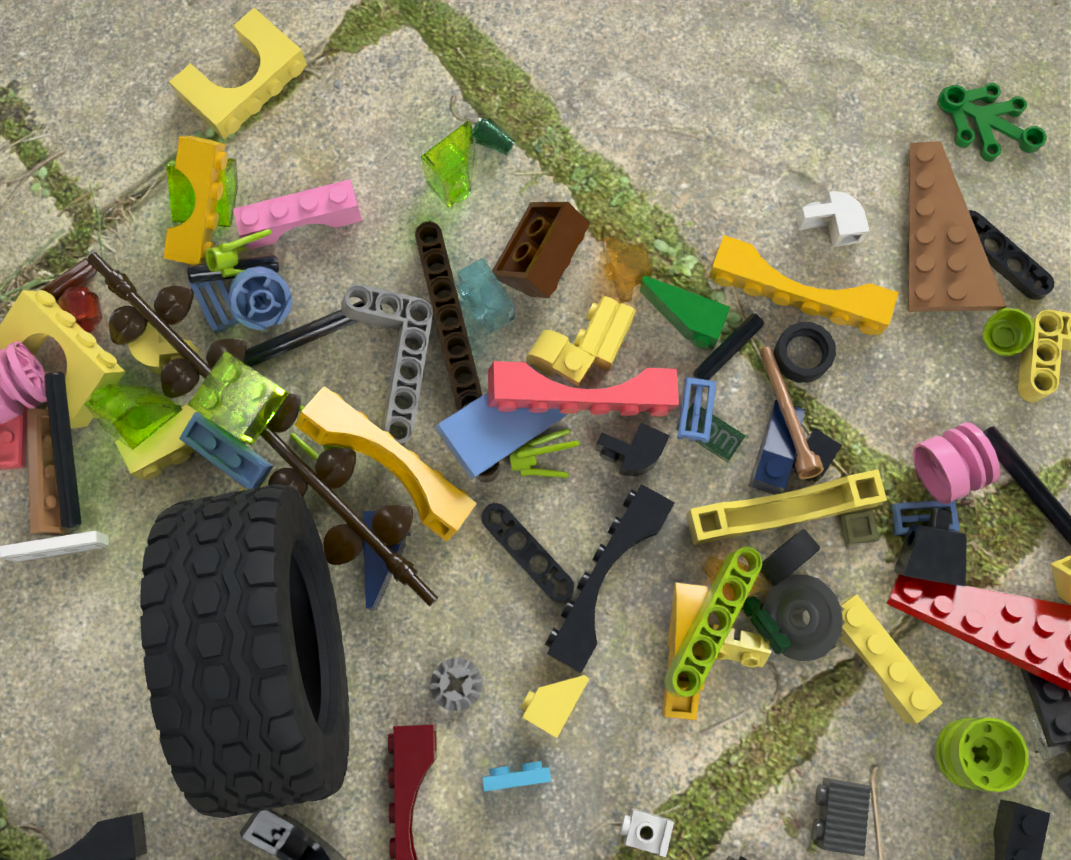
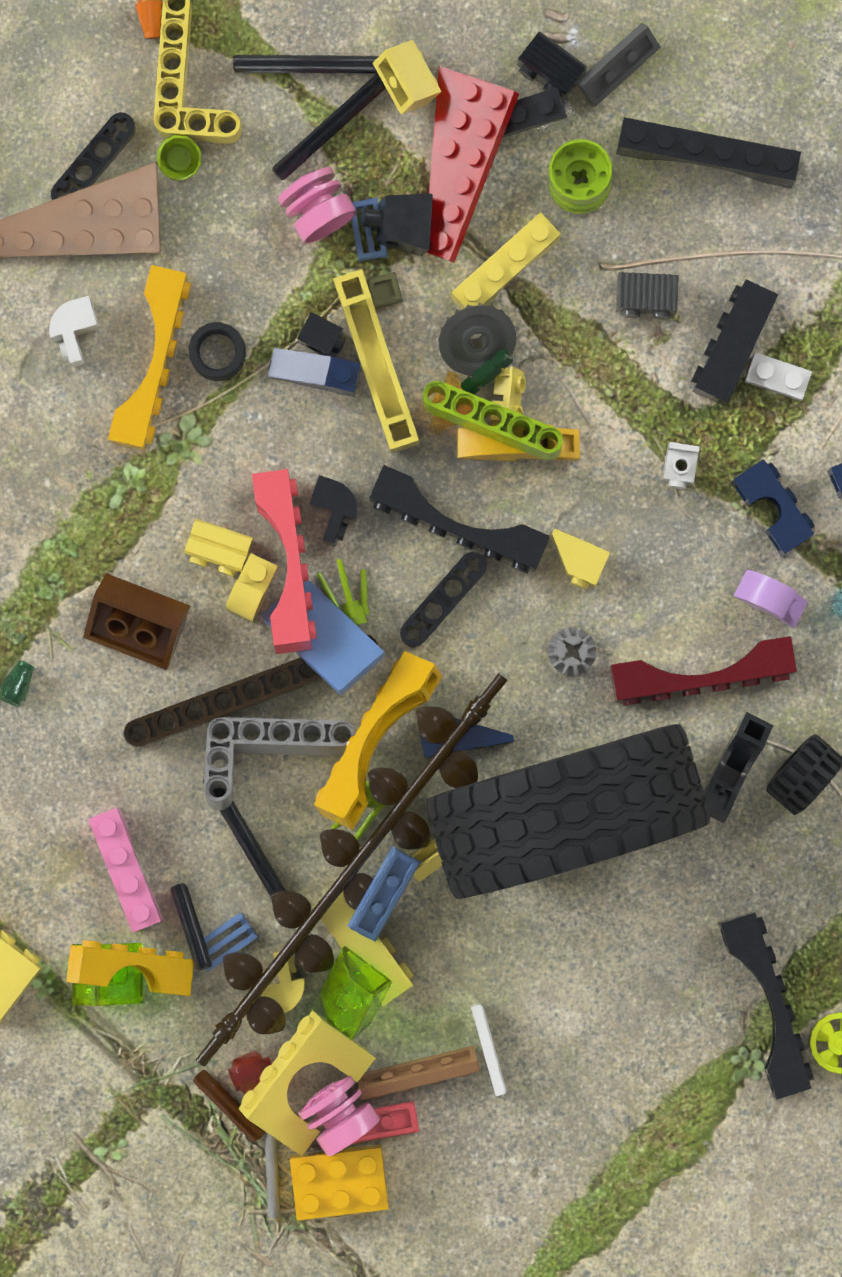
camera: 95 degrees left, 10 degrees up
black axle [44,372,82,528] -> none
clear neon green brick [188,351,289,446] -> none
lime plant [205,229,281,277] -> none
medium blue cylinder [228,266,293,330] -> none
clear neon green slope [421,121,475,208] -> none
clear light blue brick [456,258,515,333] -> none
medium azure plate [482,761,551,792] -> none
clear yellow brick [603,235,652,303] -> none
green slope [640,275,730,349] -> none
clear green tile [676,402,746,463] -> none
medium blue tile [677,377,717,443] -> none
black axle [693,313,764,380] -> none
medium nougat piece [760,346,824,479] -> none
black tyre [760,529,820,586] -> none

